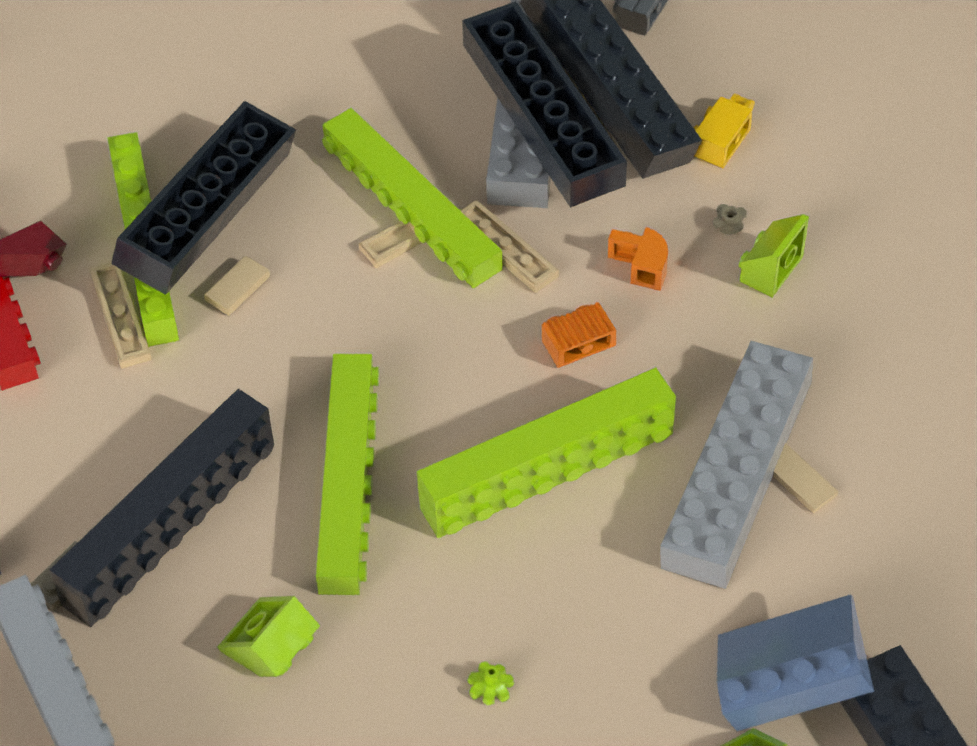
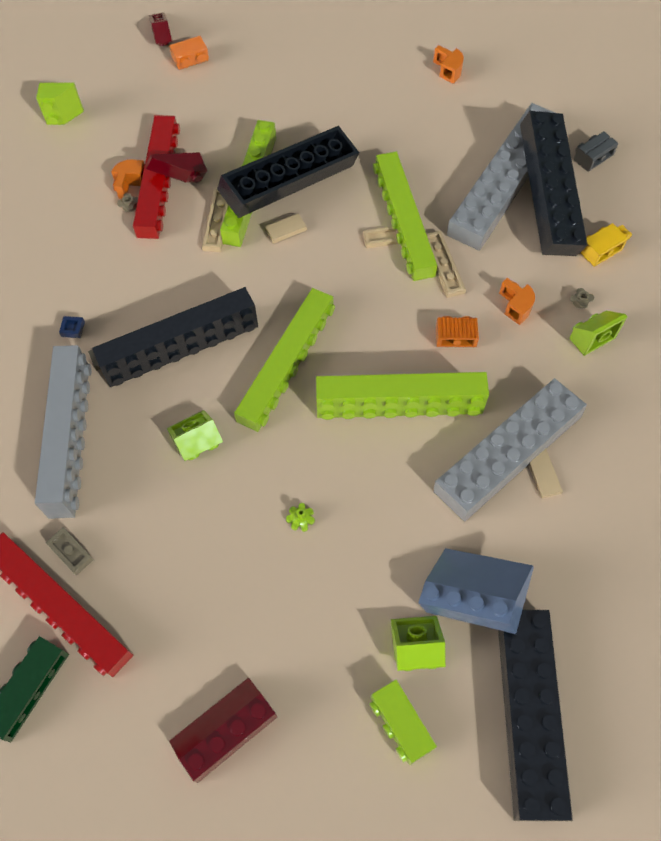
camera: 25 degrees right, 10 degrees up
black brick [462,1,627,208] -> none

